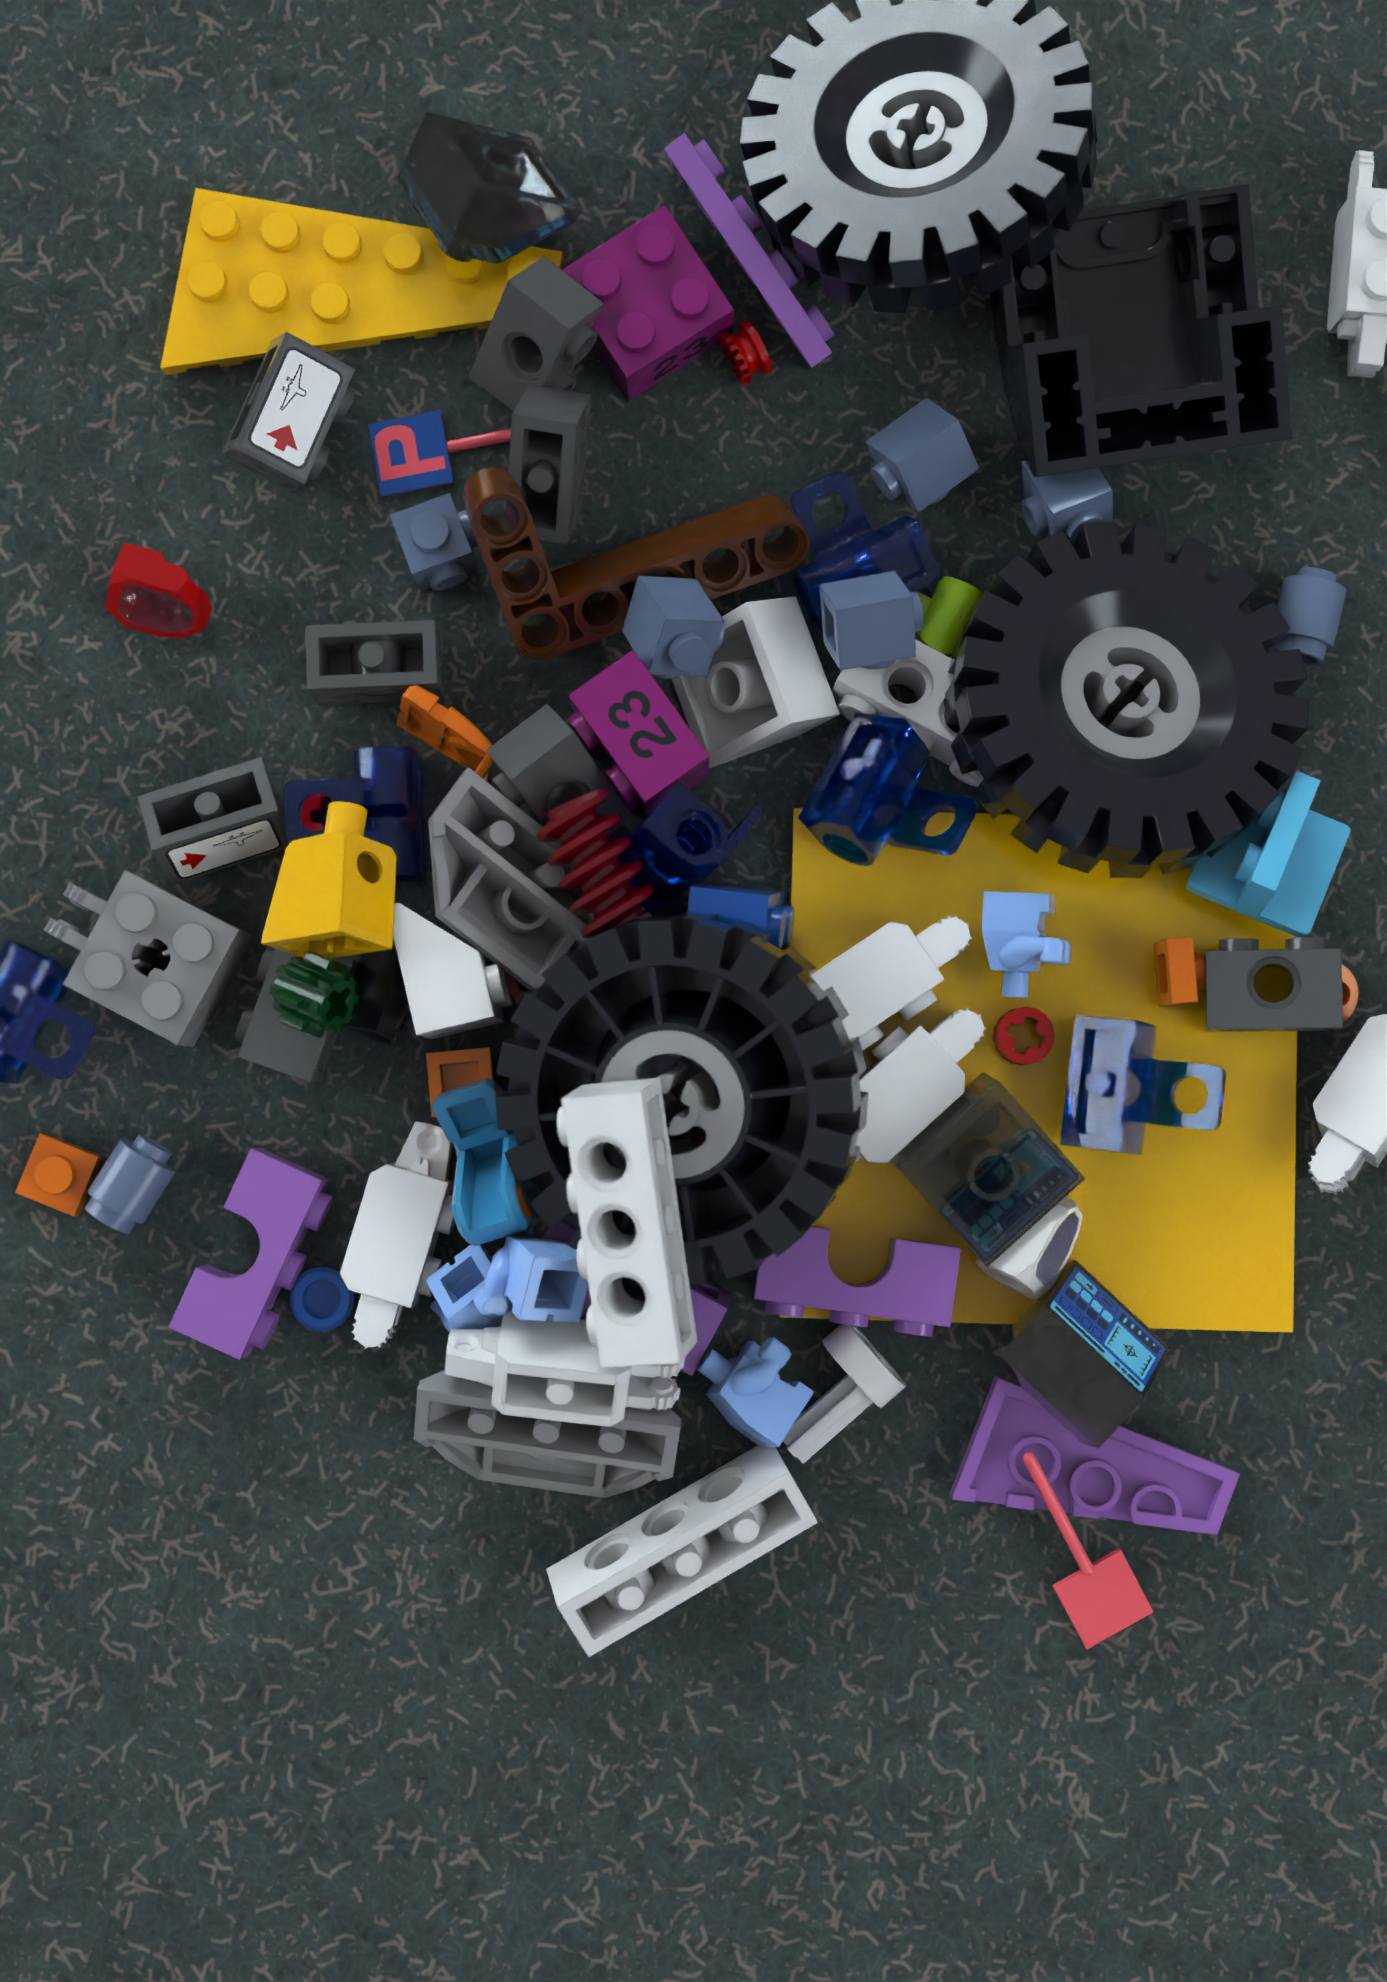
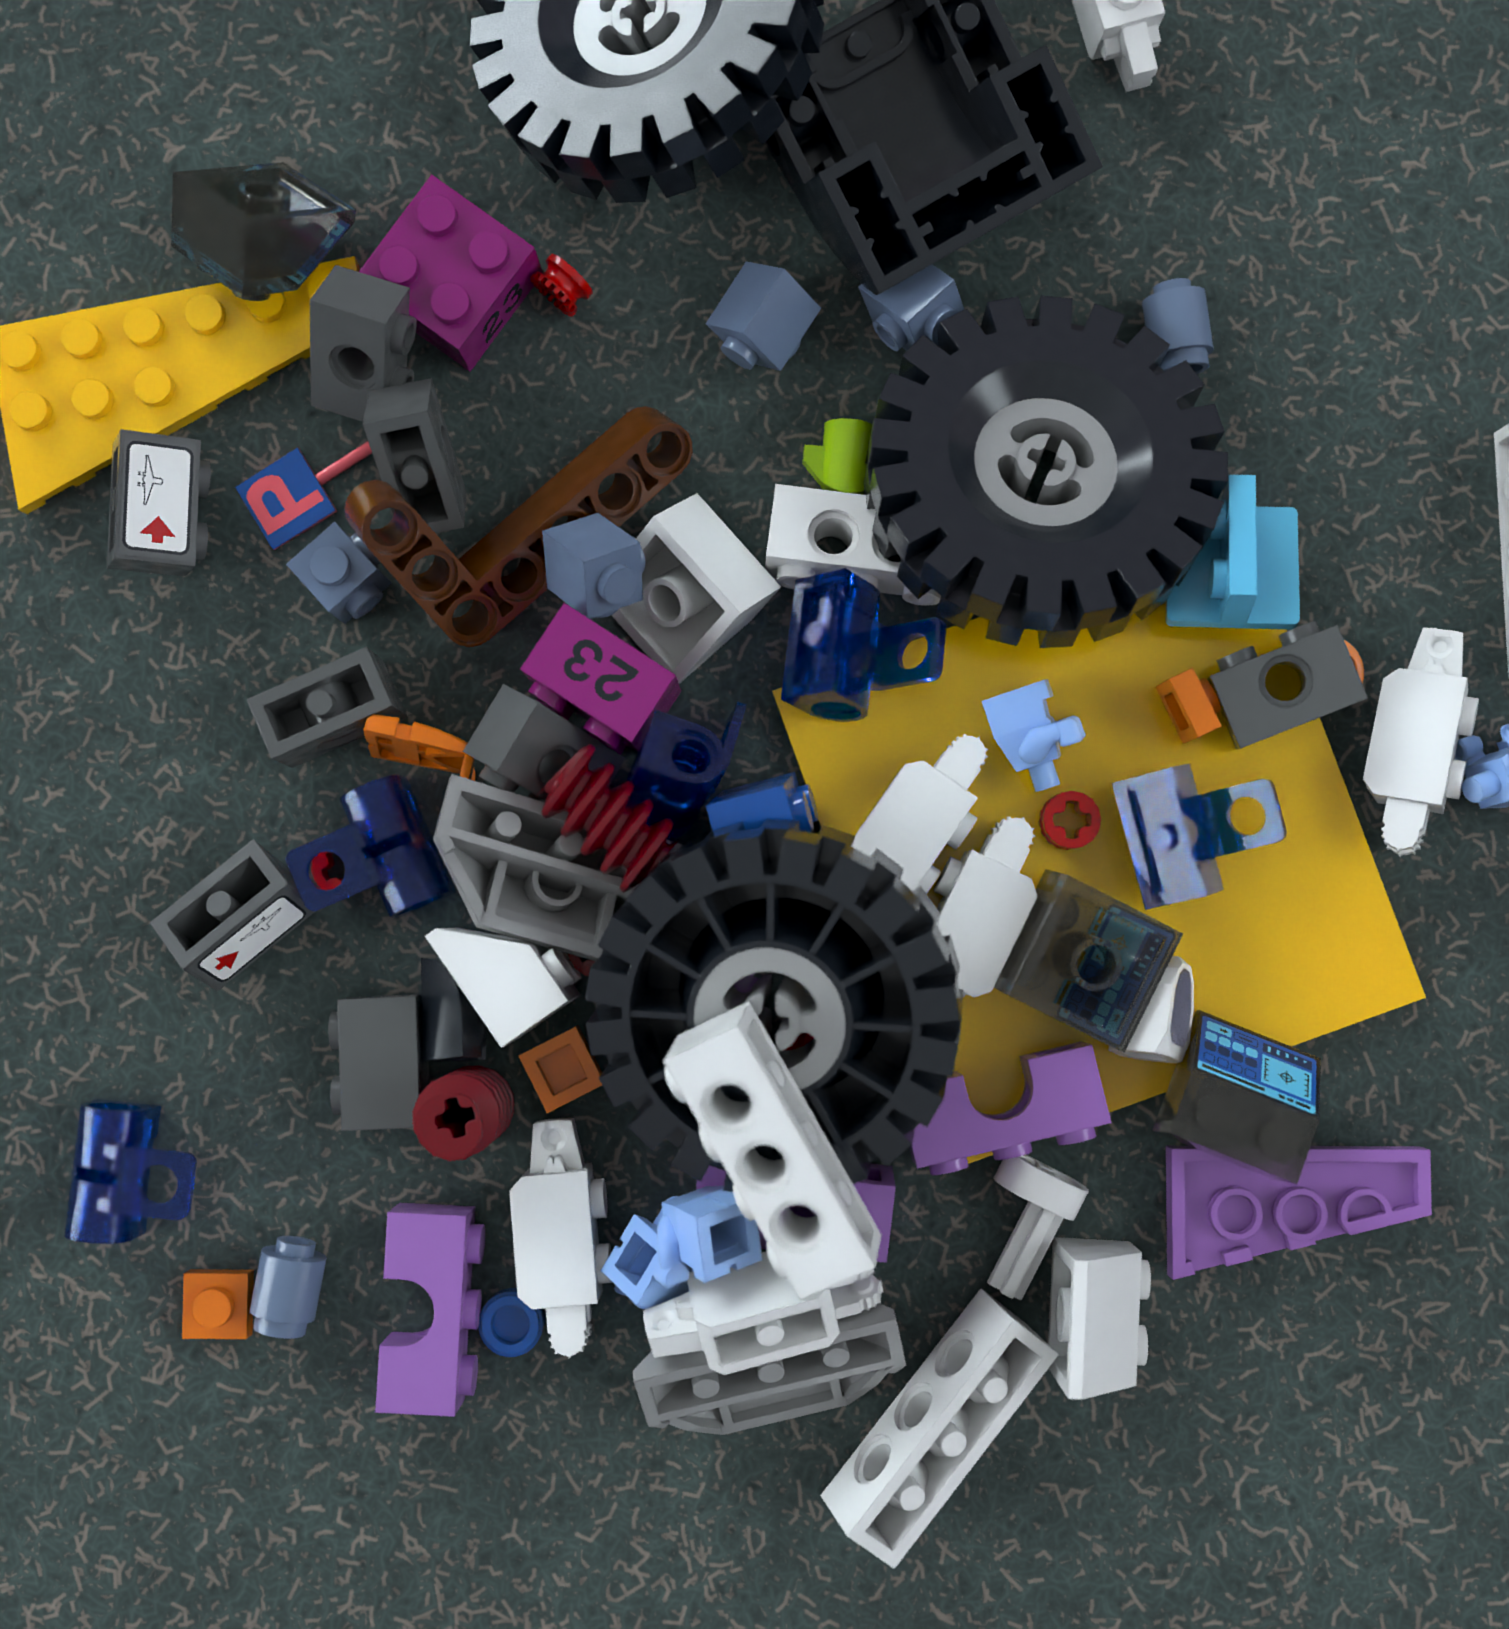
camera: 20 degrees left, 0 degrees up
light grey hinge [44,870,253,1047] -> none
red rock [105,542,212,638] -> none
yellow torso [261,801,396,959] -> none
dark green gear [269,951,359,1038] -> none
dark azure animal [431,1079,533,1246] -> none
medium lavender wing [664,133,835,369] -> none
light blue piece [696,1338,814,1447] -> none
clear blue piece [790,471,943,631] -> none
sand blue brick [819,571,924,671] -> none
coral piece [1023,1452,1153,1649] -> none
none -> dark red piece [413,1065,515,1161]
none -> white slope [1048,1237,1151,1400]

